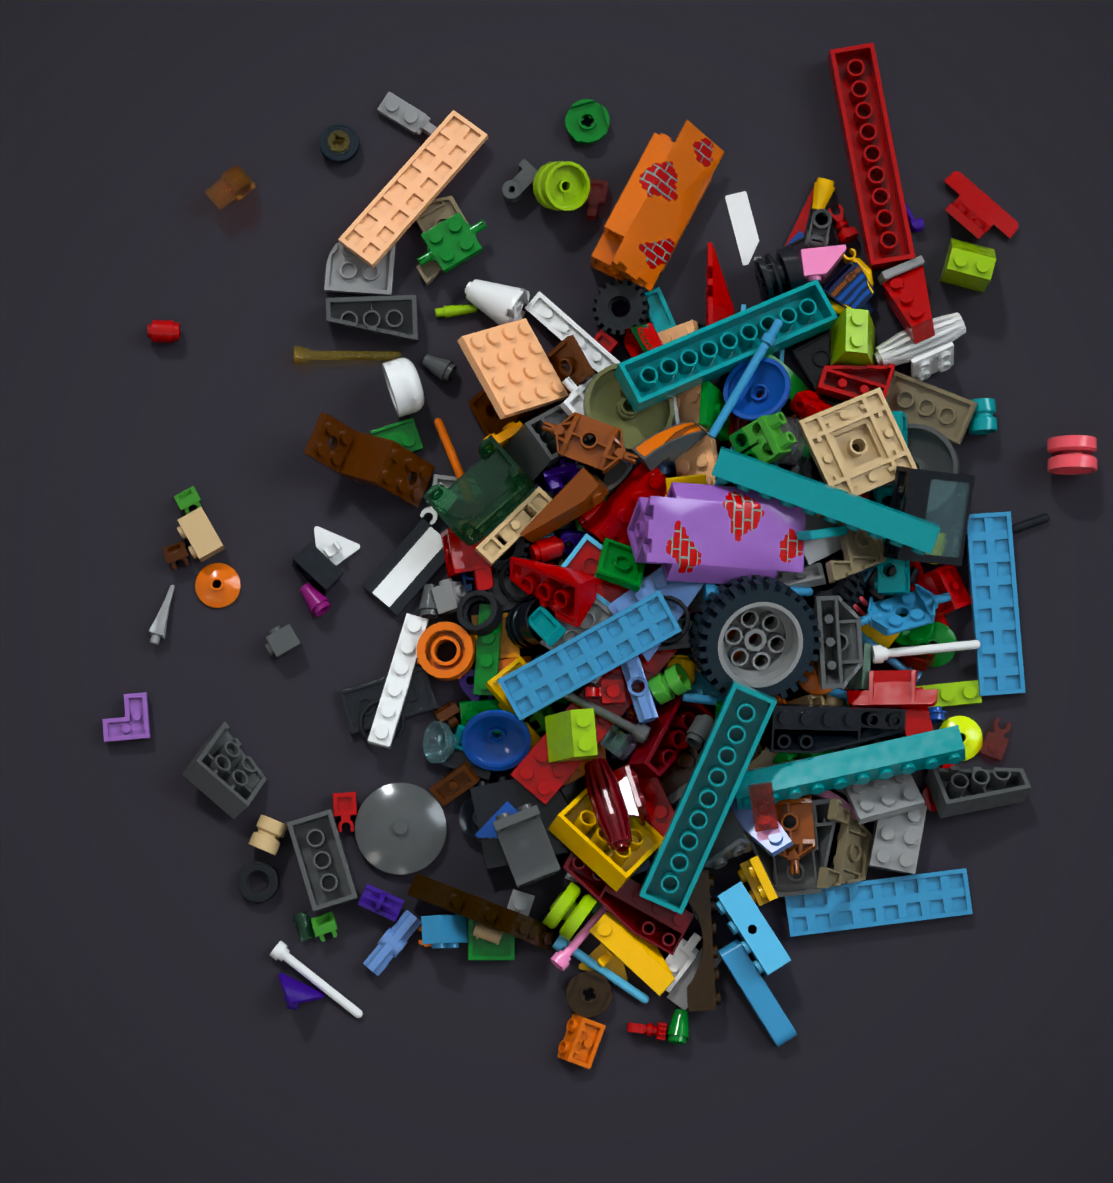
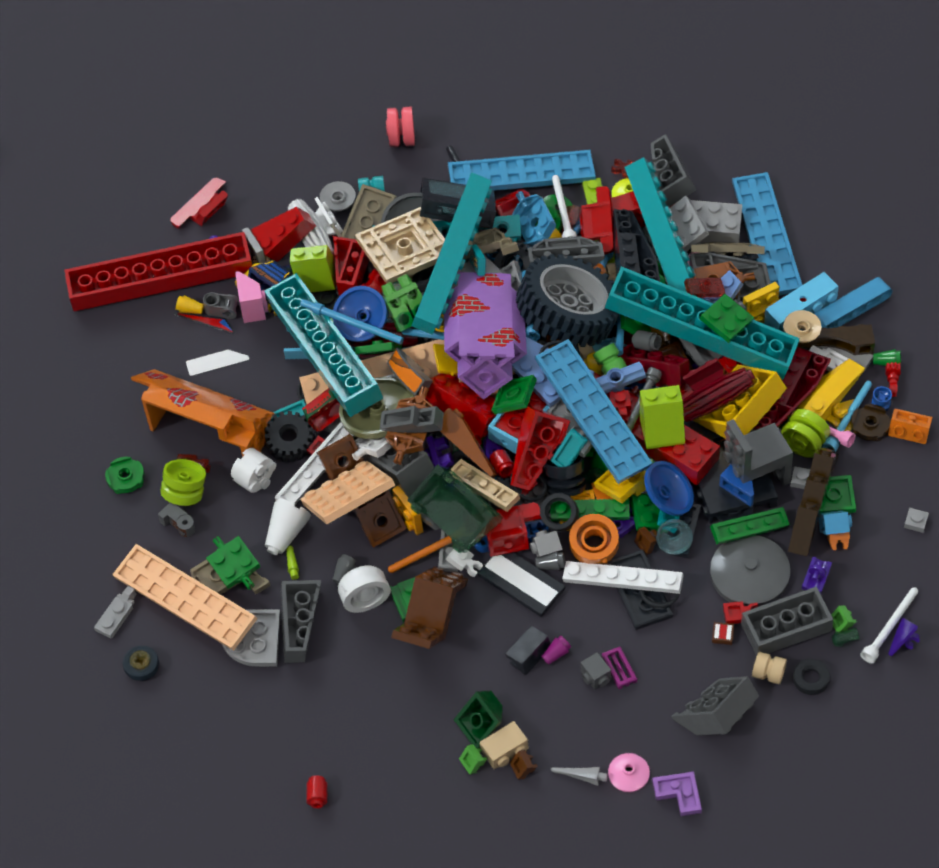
camera: 85 degrees left, 25 degrees down
orange dish [195,563,241,608] -> none
clear orange brick [205,166,256,211] -> none
clear yellow piece [294,346,402,364] -> none
white piece [314,526,360,566] -> none
medium blue piece [363,910,421,976] -> none
reddish brown plate [429,761,480,807] -> none
tan pin [472,922,503,945] -> none
red wedge [706,242,734,326] -> none
black wheel [754,246,805,300] -> none
red piece [828,204,859,244] -> none
lime slope [940,238,996,292] -> none
none -> white brick [231,448,276,493]
none -> light grey dish [320,181,356,211]
none -> dark grey slope [380,406,444,433]
none -> dark green slope [453,691,503,749]
none -> magenta tile [602,646,637,690]
none -> bright pink dish [608,753,650,792]
none -> green plate [700,294,754,343]
none -> green plate [710,507,790,545]
none -> tile [712,622,734,645]
none -> tan dish [783,310,822,343]
none -> blue wheel [871,386,892,411]
none -> light grey plate [904,508,929,533]

